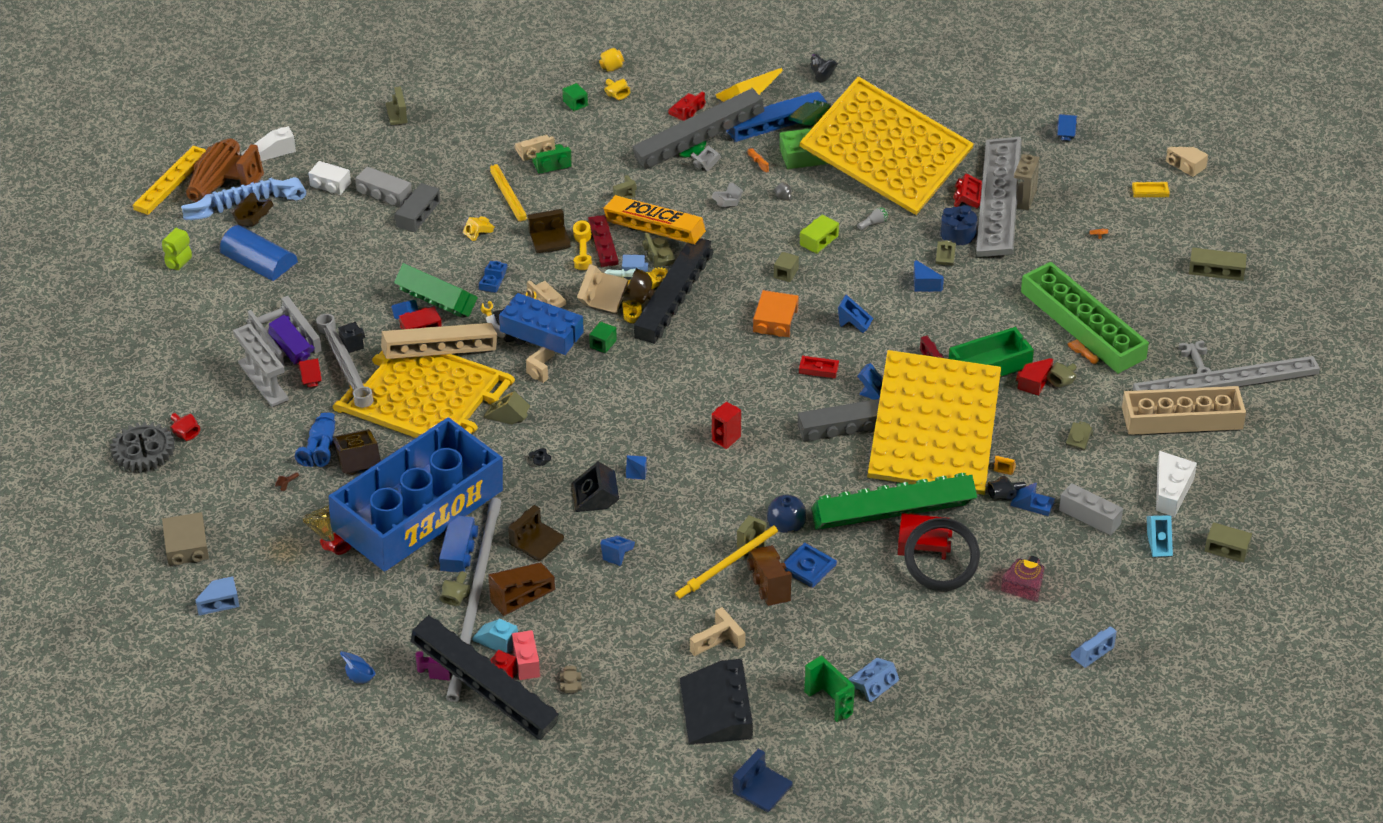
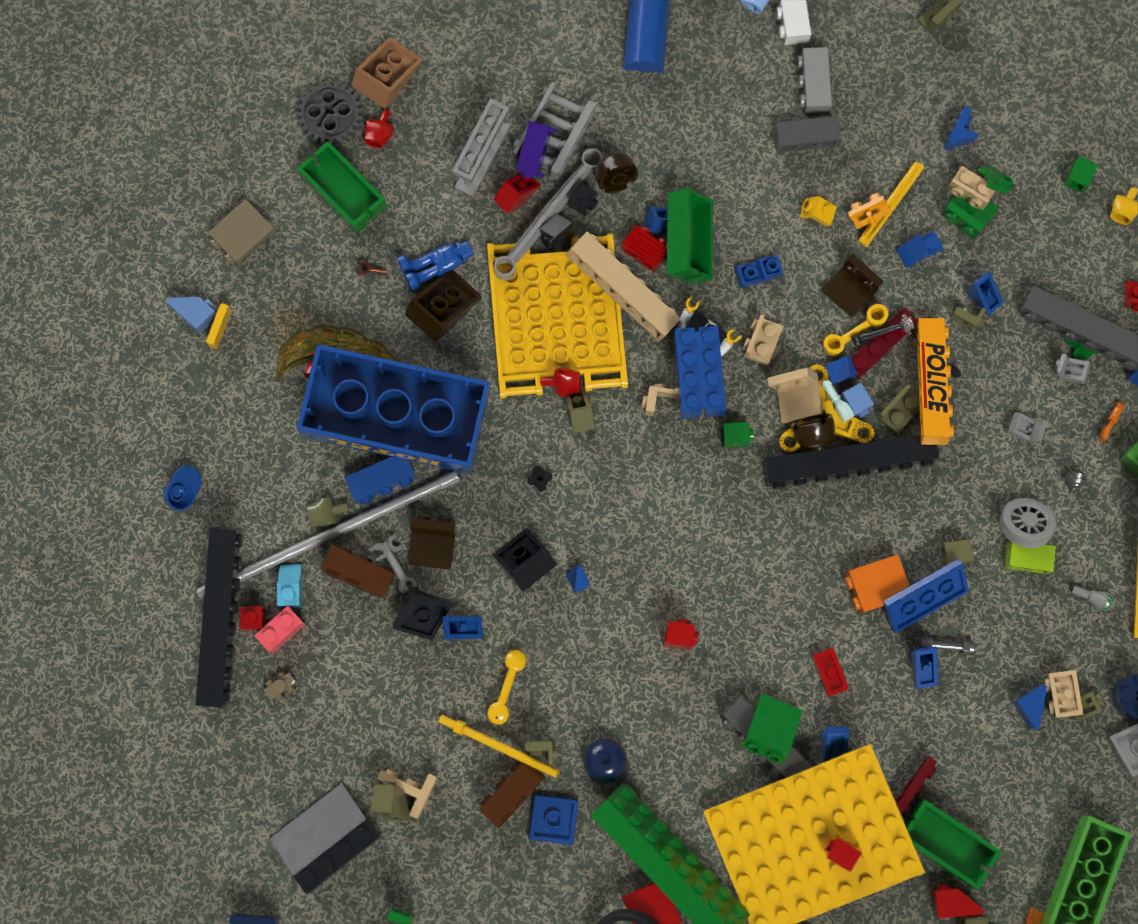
camera: 55 degrees right, 35 degrees up
none -> yellow tile [206,303,232,350]
none -> green piece [297,141,387,235]
none -> medium nougat slope [351,37,423,108]
none -> light grey bar [369,535,417,594]
none -> olive slope [371,781,410,821]
none -> black tile [392,589,452,641]
none -> yellow piece [487,650,527,725]
none -> black brick [540,214,575,252]
none -> red piece [540,368,581,397]
none -> dark brown cylinder [595,152,638,193]
none -> green panel [741,693,803,764]
none -> red brick [824,835,862,872]
none -> blue slope [825,355,858,385]
none -> light orange hips [848,193,892,229]
none -> black piece [851,314,914,345]
none -> blue tile [883,559,969,633]
none -> blue slope [896,231,944,268]
none -> flat silver bar [919,637,974,654]
none -> blue slope [944,106,979,150]
none -> blue slope [965,271,1004,316]
none -> green plate [977,165,1014,194]
none -> light grey wheel [999,498,1056,548]
none -> tan bracket [1044,670,1083,718]

